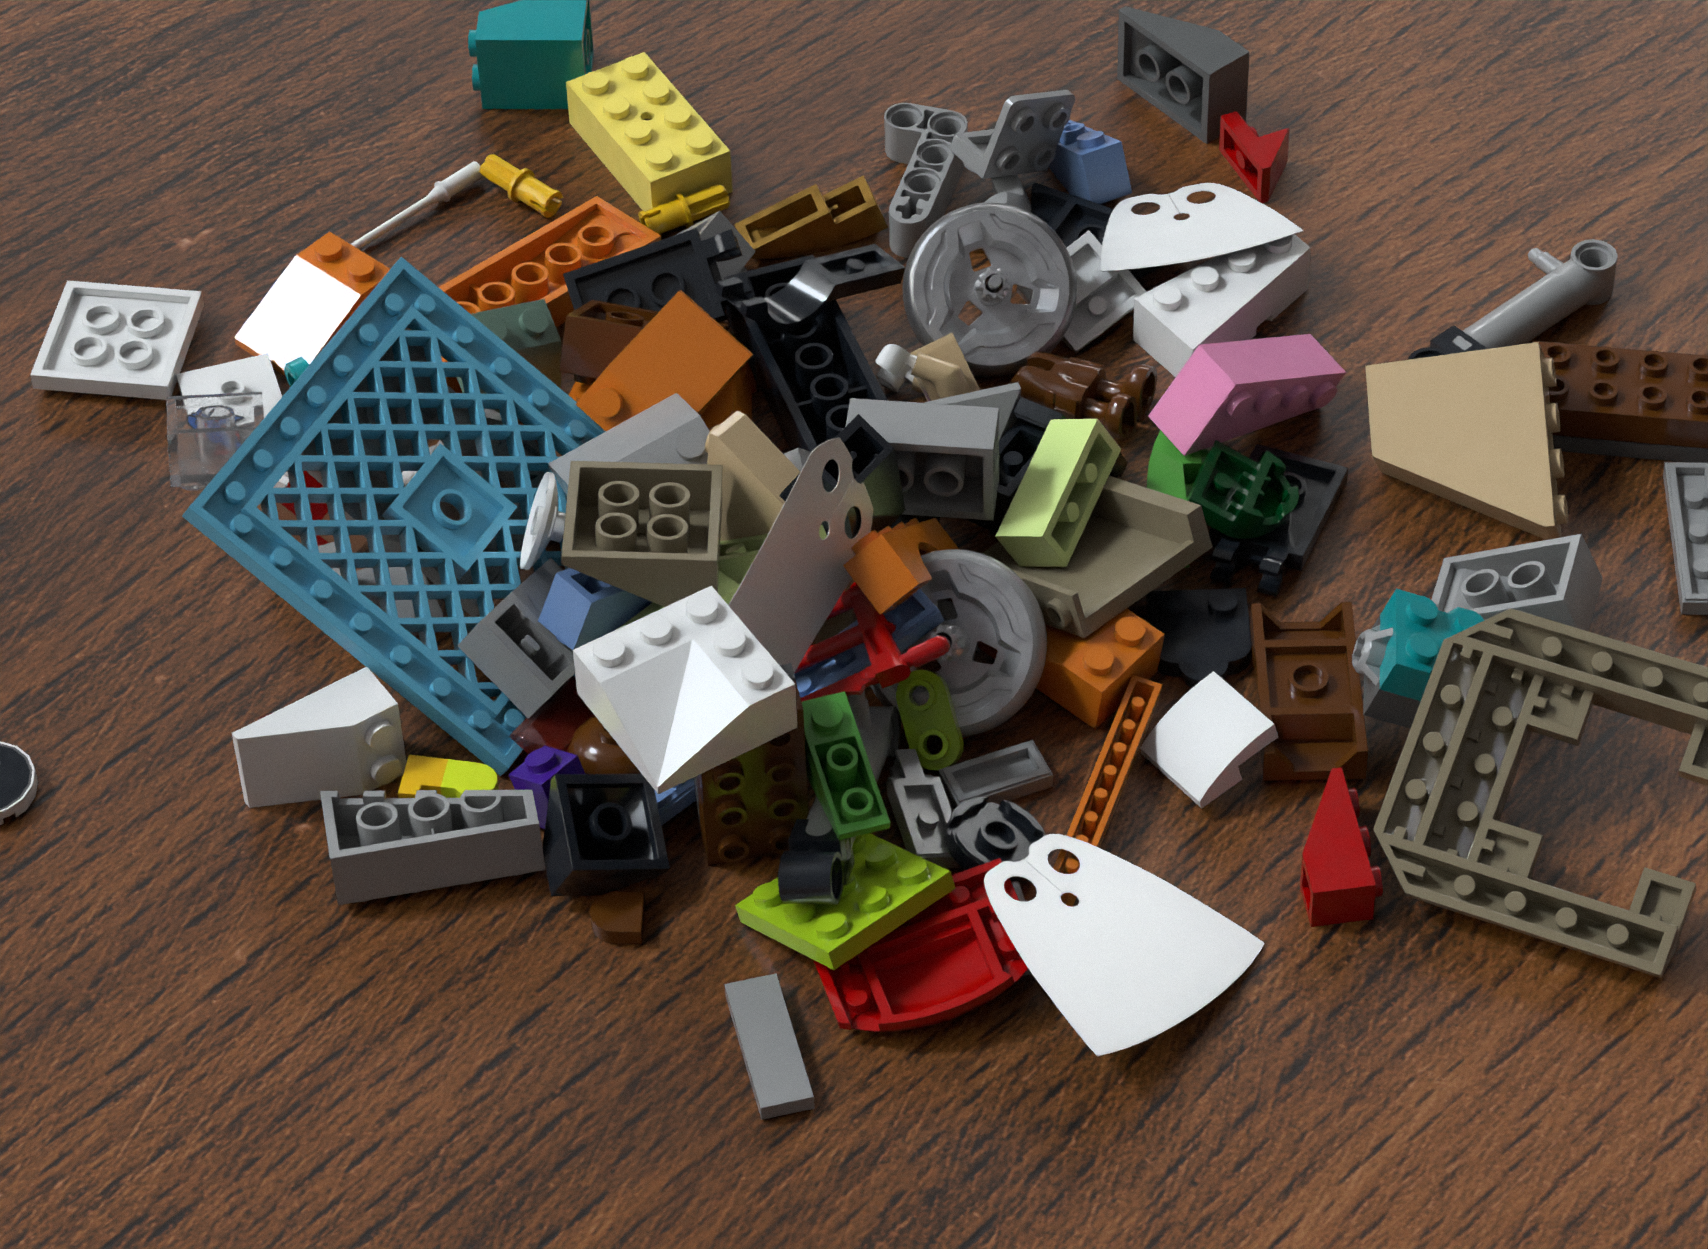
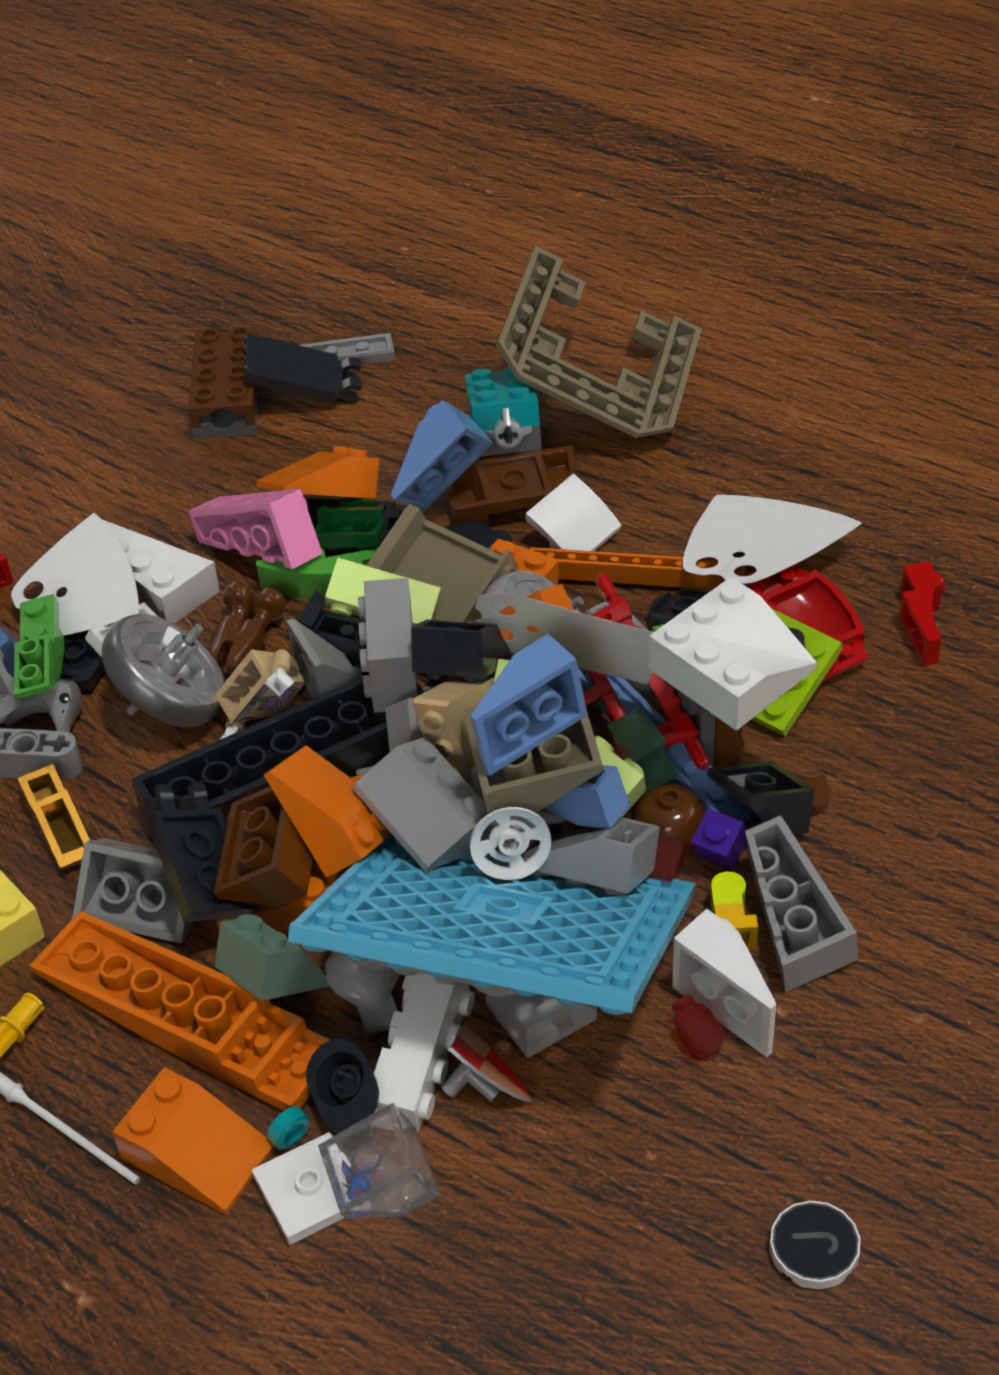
camera: 100 degrees left, 0 degrees up
white plate [30,280,204,400] -> none
yellow axle [638,184,730,234] -> none
black piece [715,244,905,332] -> none
light grey tile [724,973,815,1120] -> none
red slope [1300,767,1383,927] -> none
tan slope [1365,342,1569,540] -> none
light grey piece [1408,239,1618,360] -> none
light grey slope [1431,534,1603,631] -> none
none -> bright green slope [14,594,64,699]
none -> black tile [243,333,362,404]
none -> orange slope [256,446,379,499]
none -> medium blue slope [391,400,493,513]
none -> medium blue slope [470,634,587,776]
none -> red slope [899,561,945,666]

